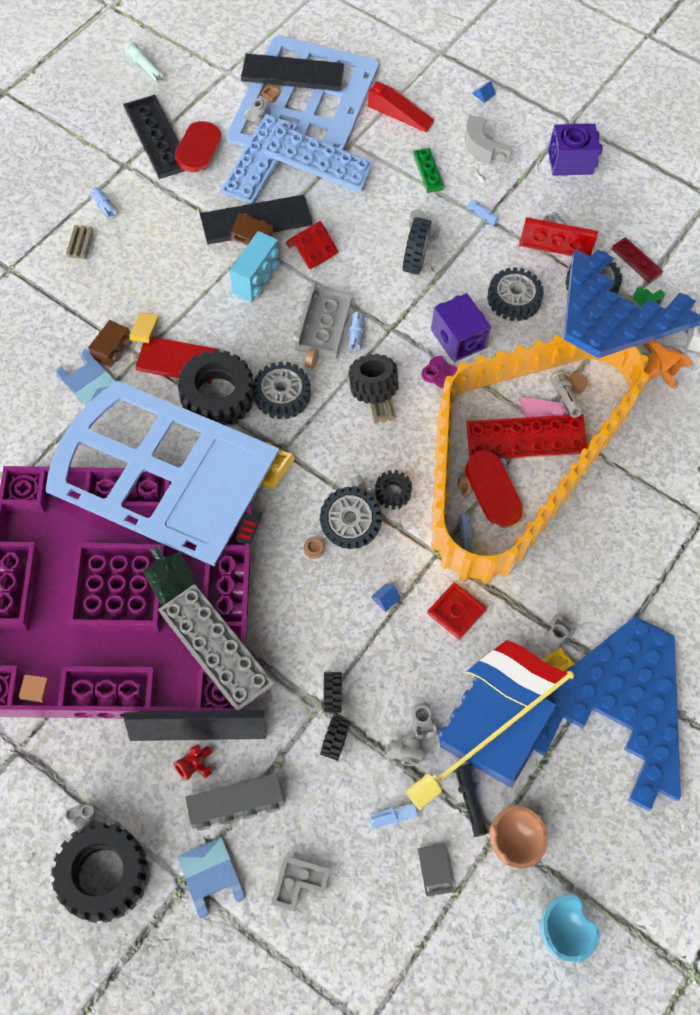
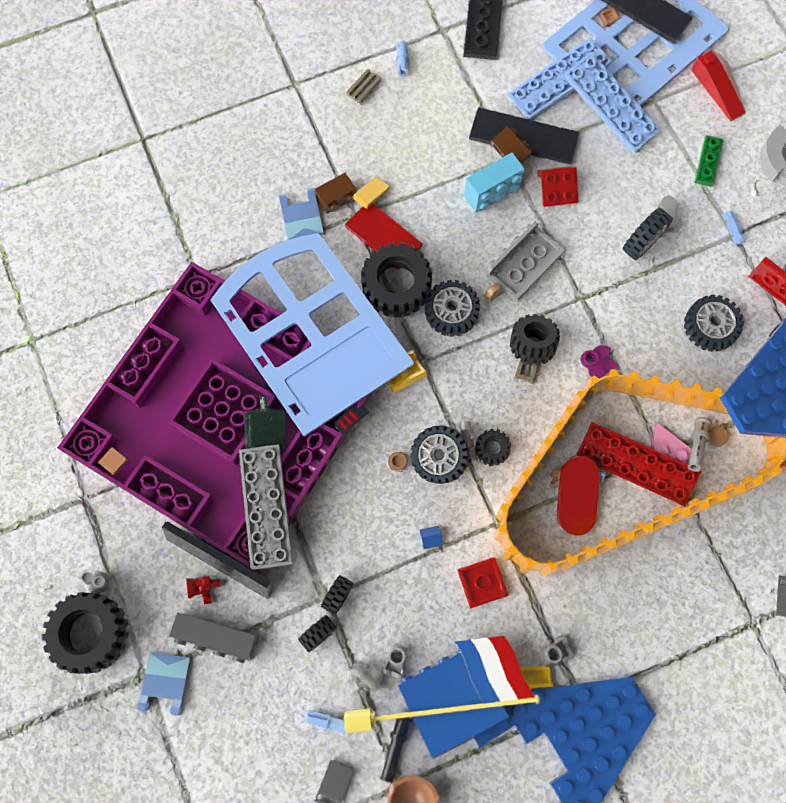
camera: 35 degrees right, 10 degrees up
red tile [175,121,221,172] -> none
light grey plate [243,96,270,126] -> none
light grey plate [271,856,330,912] -> none
light blue pin [348,312,364,350] -> none
dark purple brick [431,293,491,363] -> none
light blue axle [459,513,473,552] -> none

